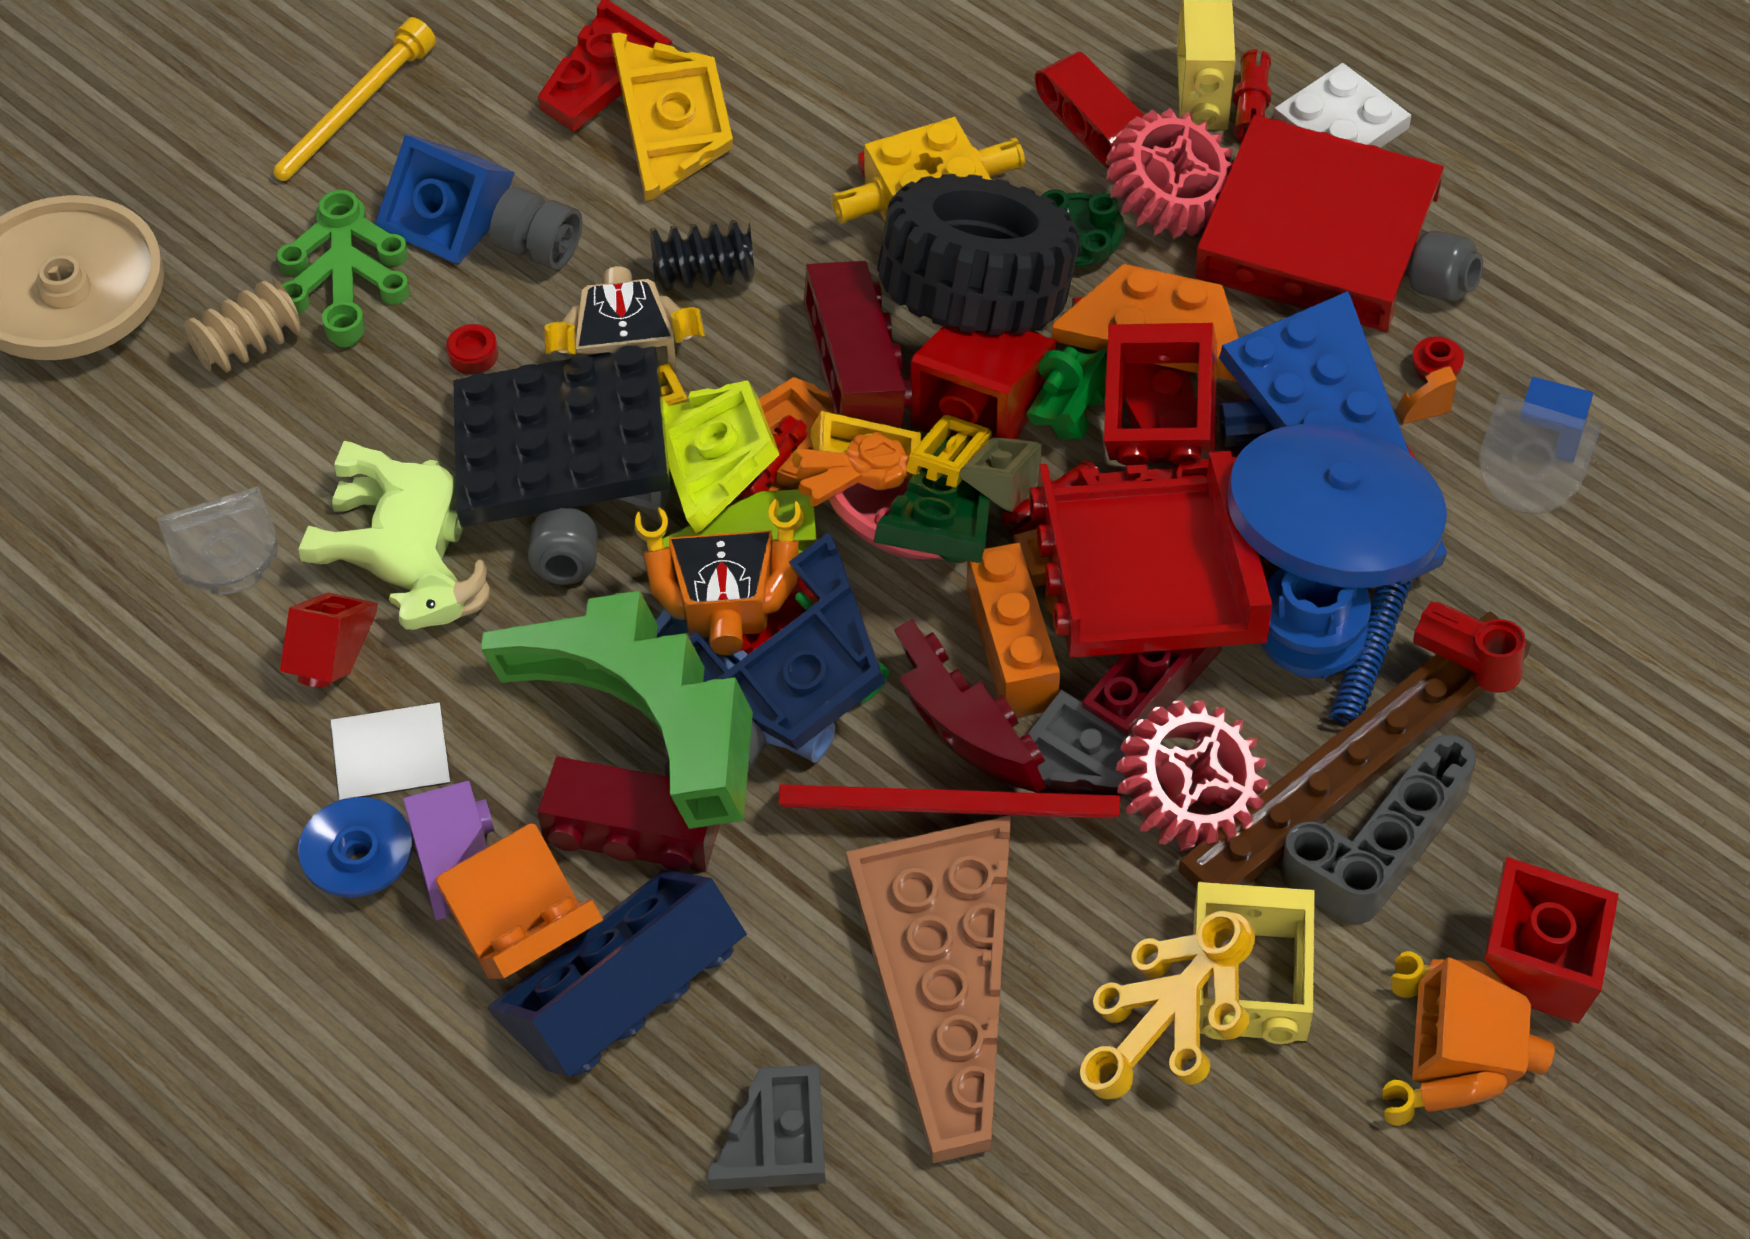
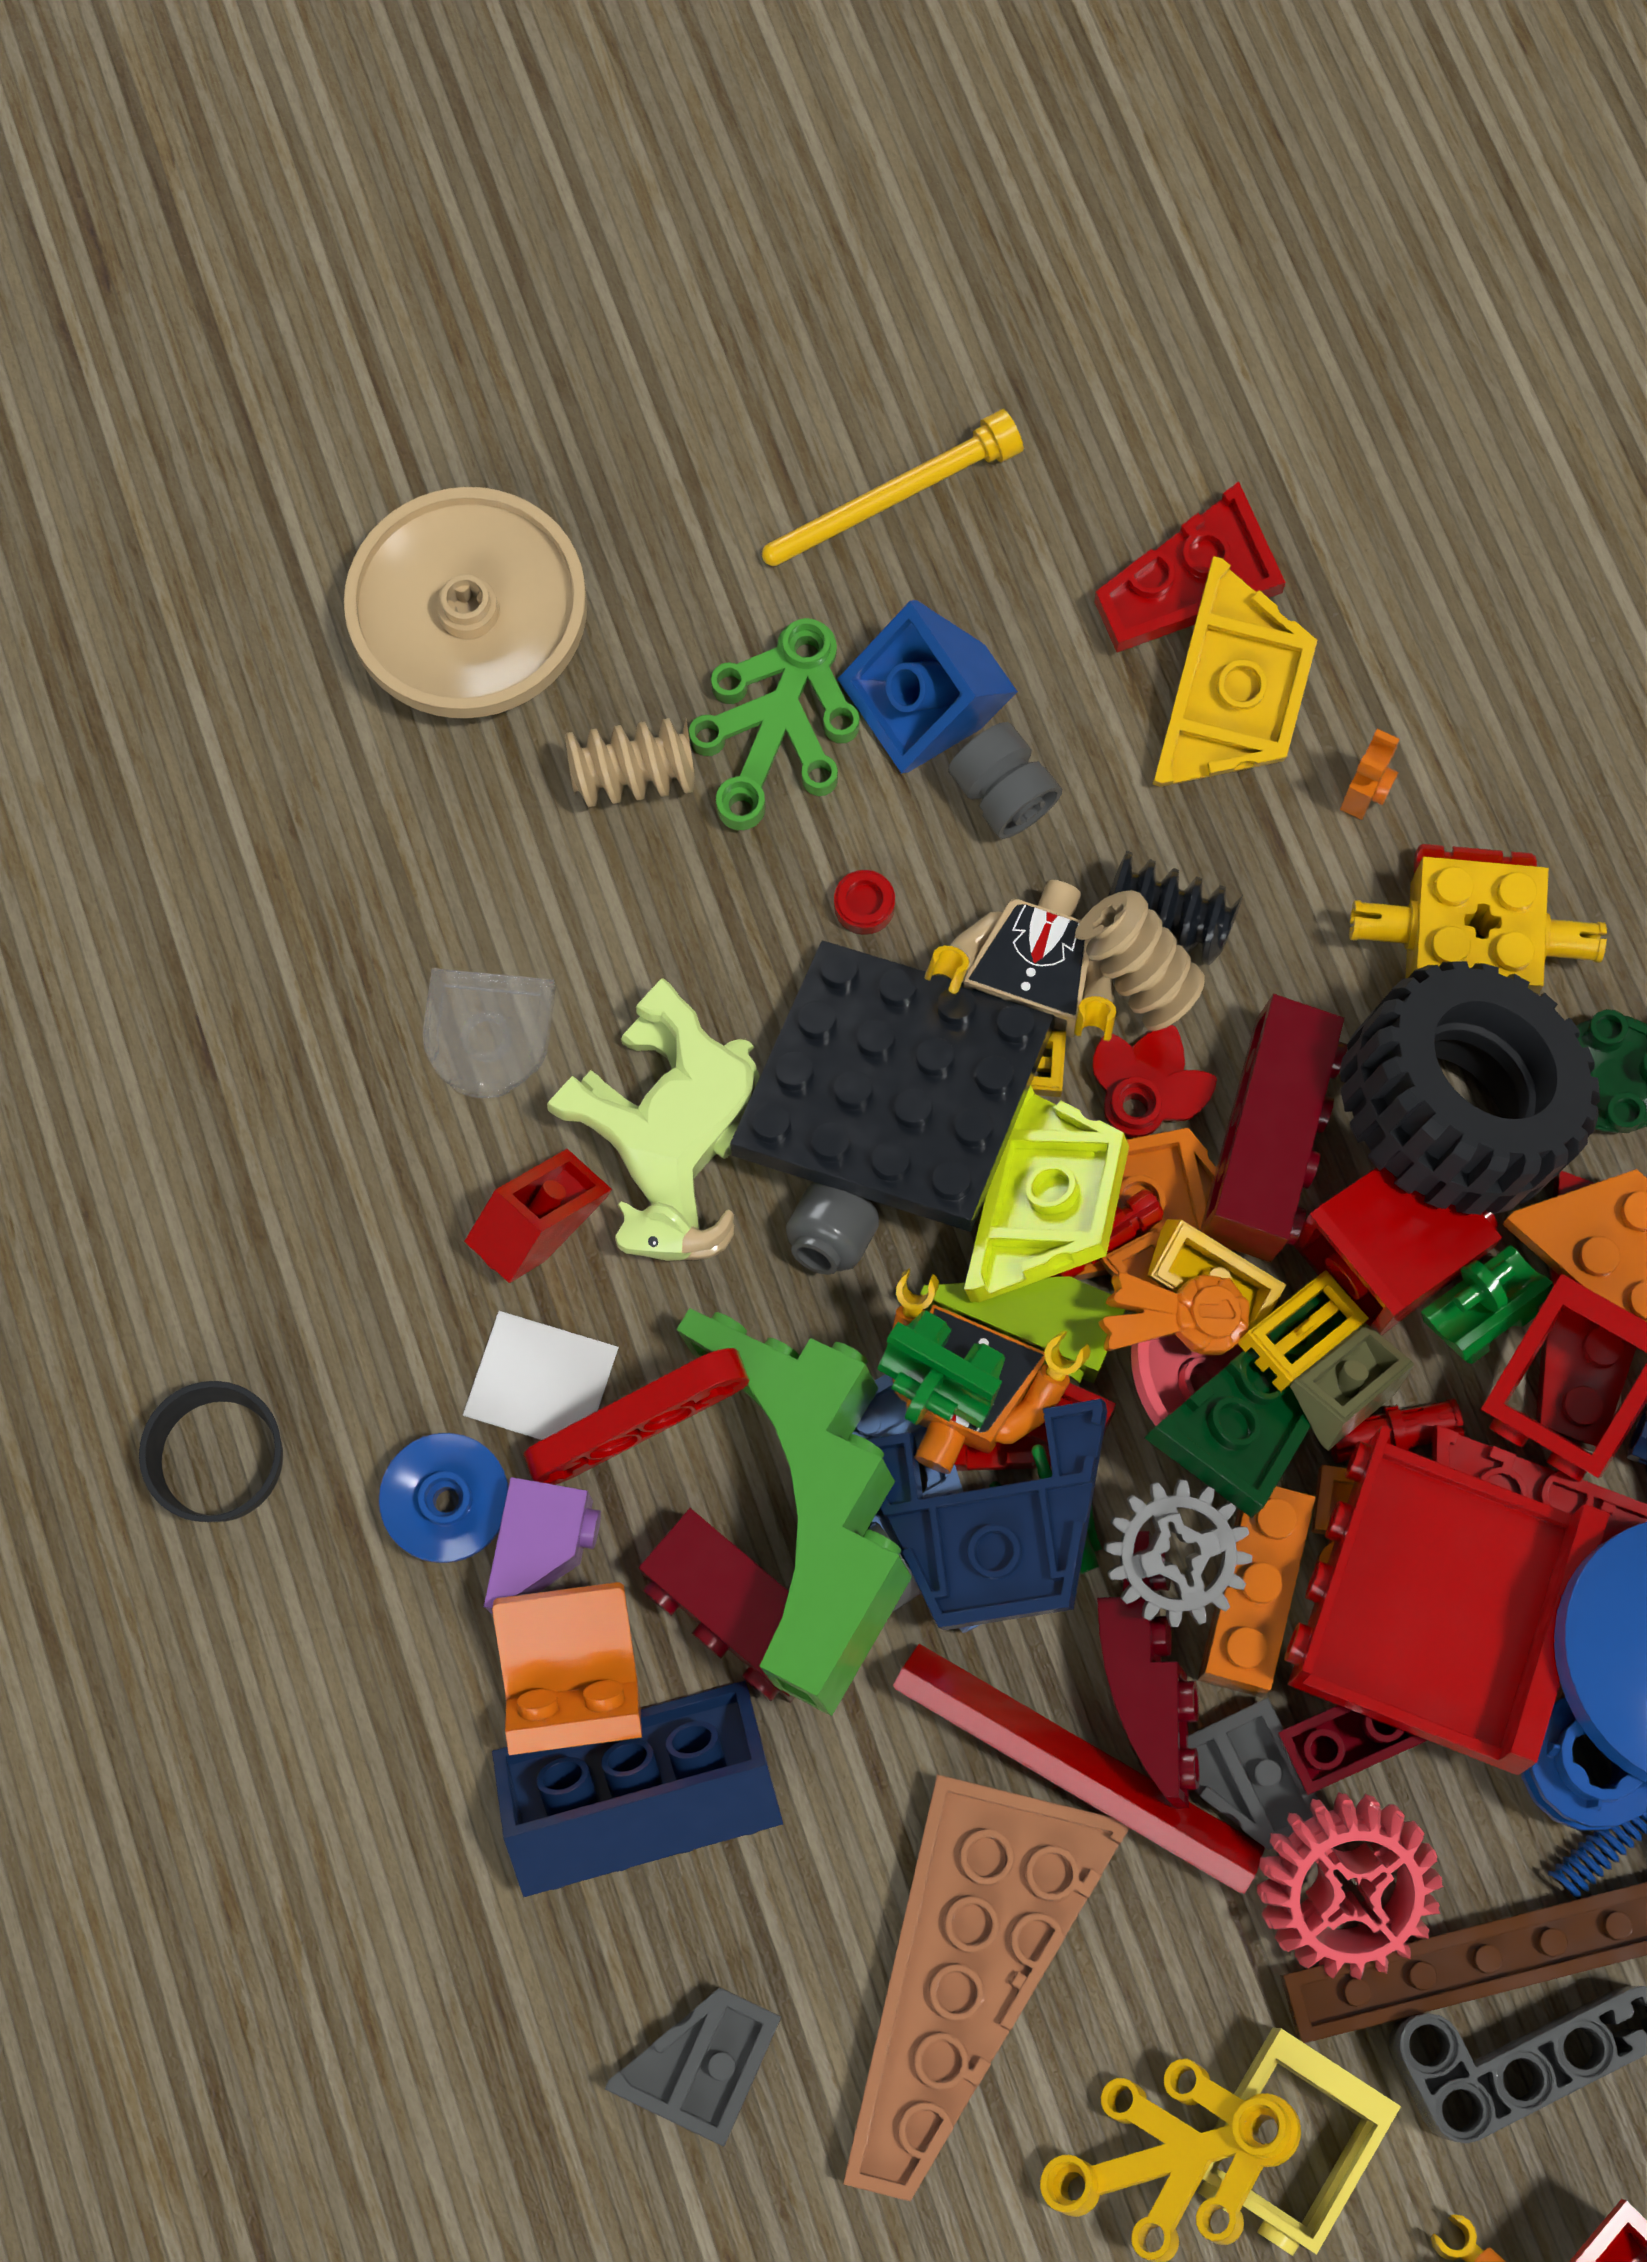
camera: 30 degrees right, 20 degrees up
none -> black tyre [139,1381,283,1522]
none -> red beam [523,1348,750,1485]
none -> green hips [877,1310,1005,1429]
none -> tan piece [1075,890,1205,1031]
none -> red plate [1092,1025,1217,1138]
none -> light grey gear [1104,1480,1253,1627]
none -> orange plate [1340,728,1400,820]

